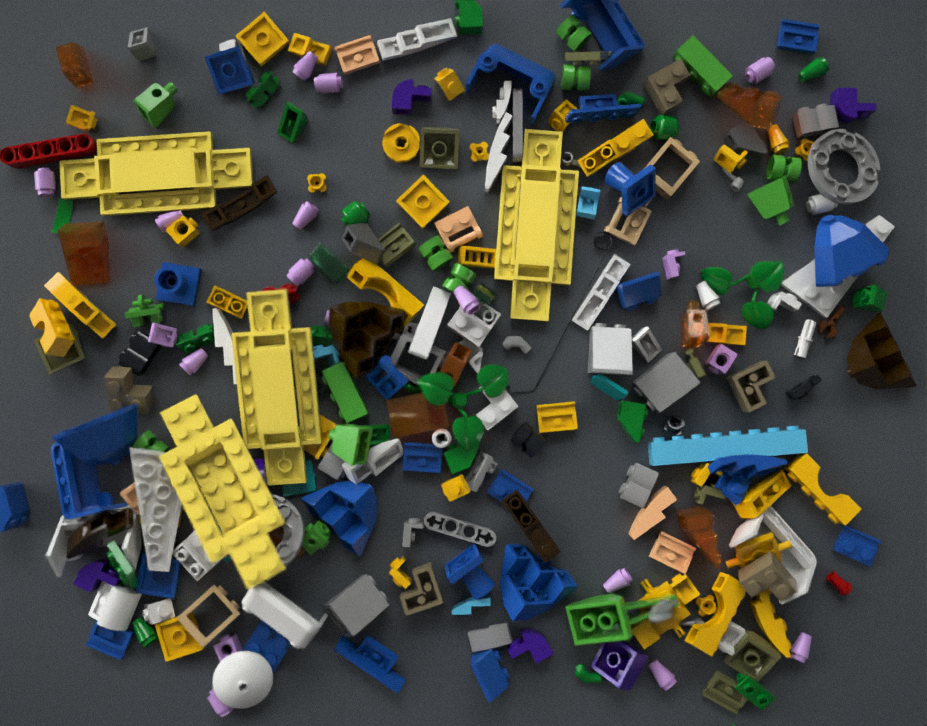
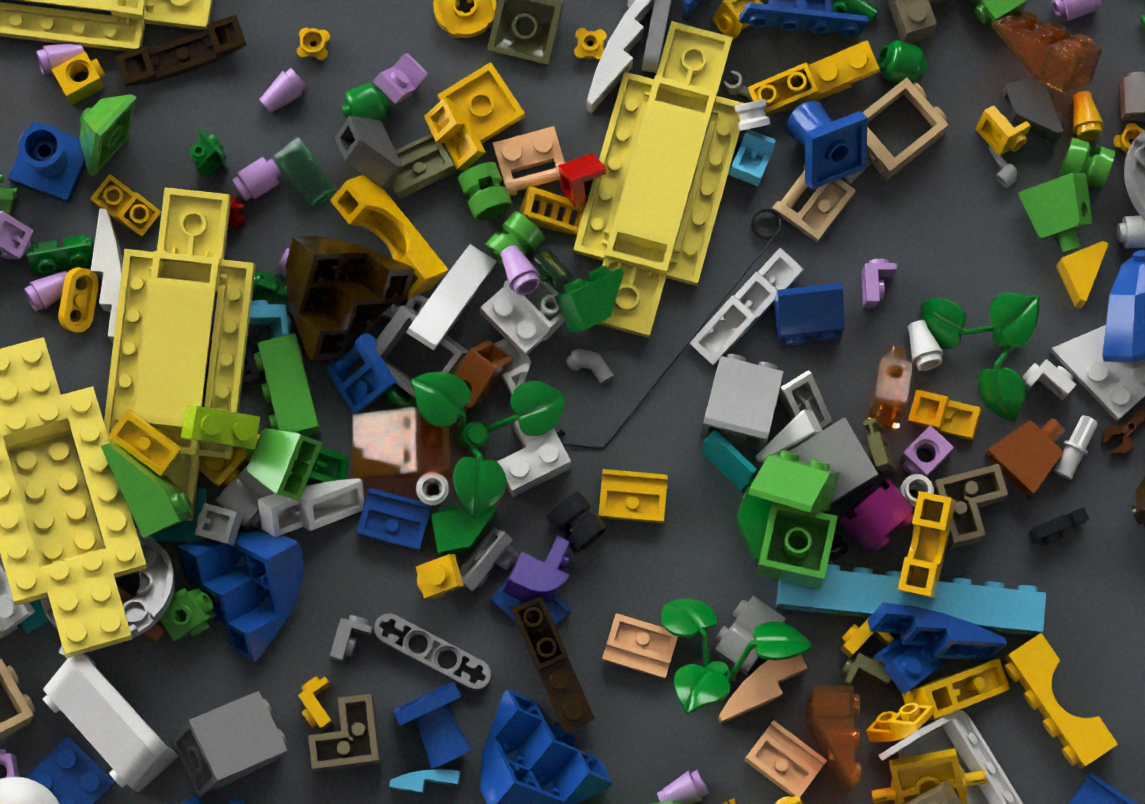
camera: 10 degrees right, 10 degrees down
none -> yellow plate [58,267,99,333]
none -> bright green slope [79,94,137,177]
none -> bright green slope [101,442,192,538]
none -> yellow plate [108,409,182,476]
none -> lime brick [180,405,260,450]
none -> green hinge [190,129,228,176]
none -> light grey bracket [194,503,243,546]
none -> lavender bracket [373,53,428,104]
none -> yellow slope [424,97,486,171]
none -> dark purple brick [502,536,570,602]
none -> green slope [554,265,624,332]
none -> red panel [558,153,606,207]
none -> light nougat plate [602,613,678,679]
none -> green plant [660,598,811,715]
none -> white wheel [734,99,770,131]
none -> bright green slope [748,450,839,513]
none -> white slope [756,409,823,463]
none -> bright green brick [756,502,838,590]
none -> magenta brick [838,478,914,552]
none -> yellow slope [866,703,935,742]
none -> white brick [898,474,934,512]
none -> yellow arch [898,491,956,599]
none -> dark orange torso [984,418,1065,499]
none -> yellow slope [1056,241,1109,309]

